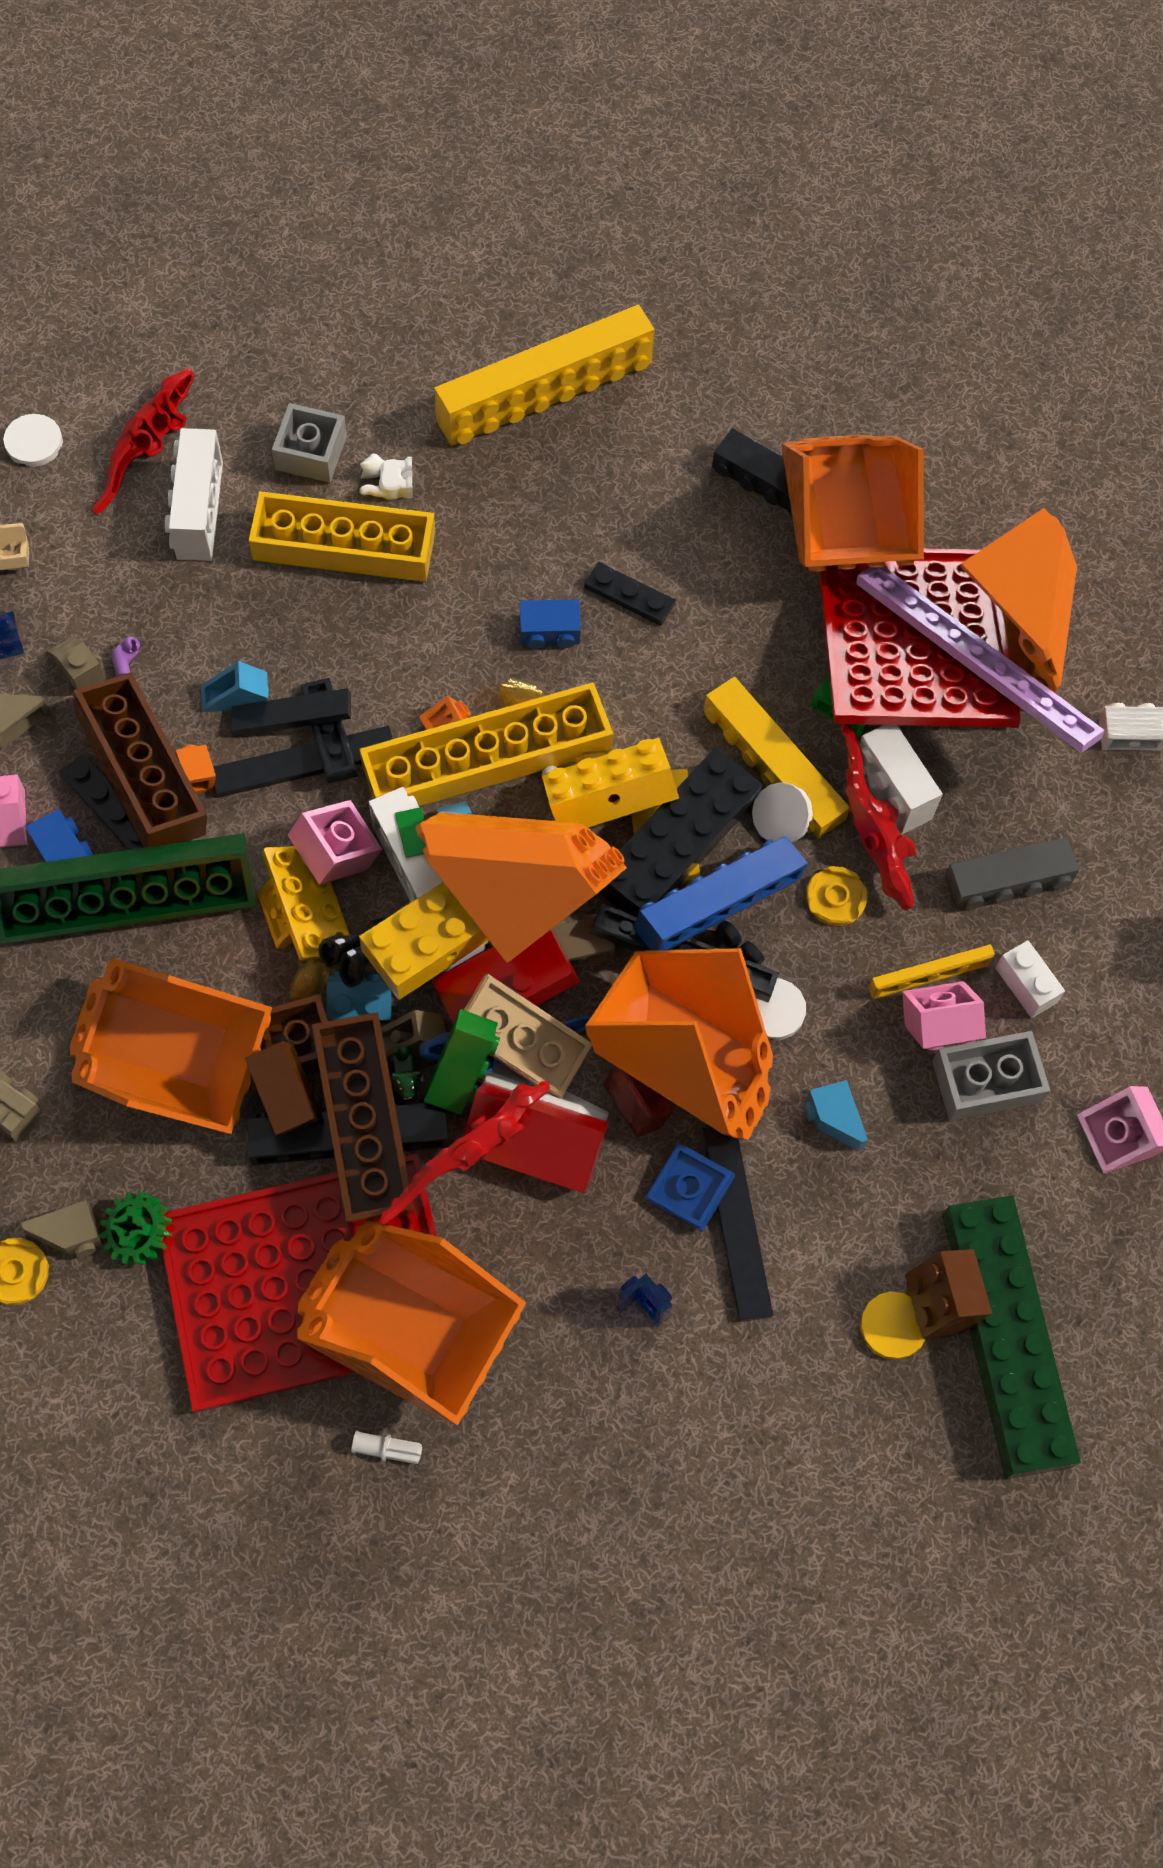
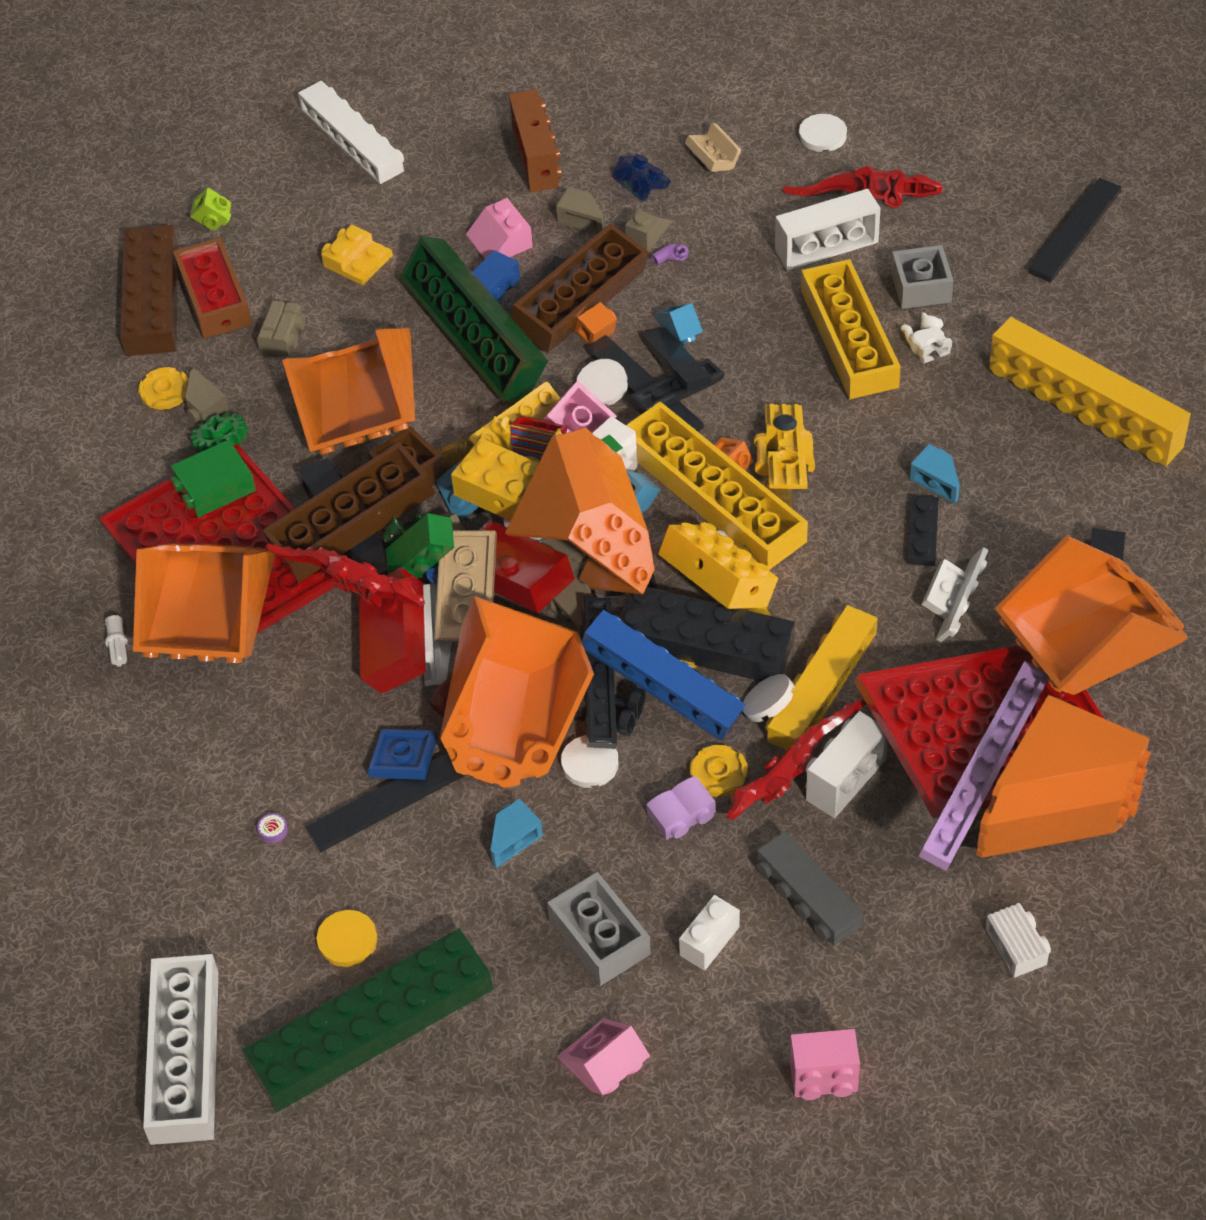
camera: 75 degrees right, 15 degrees down
reddish brown piece [245,1041,324,1135] -> none
blue brick [520,599,581,649] -> none
clear blue bracket [617,1273,672,1327] -> none
yellow tile [868,944,995,999] -> none
bright pink brick [902,981,986,1050] -> none
reddish brown brick [905,1249,992,1339] -> none
none -> white brick [143,954,219,1145]
none -> green brick [170,439,256,518]
none -> tile [257,813,288,843]
none -> torso [490,416,569,463]
none -> white tile [577,359,628,406]
none -> lavender brick [646,776,716,840]
none -> yellow piece [754,404,815,489]
none -> dark azure slope [910,444,960,504]
none -> white bracket [921,547,988,642]
none -> black tile [1029,178,1122,283]

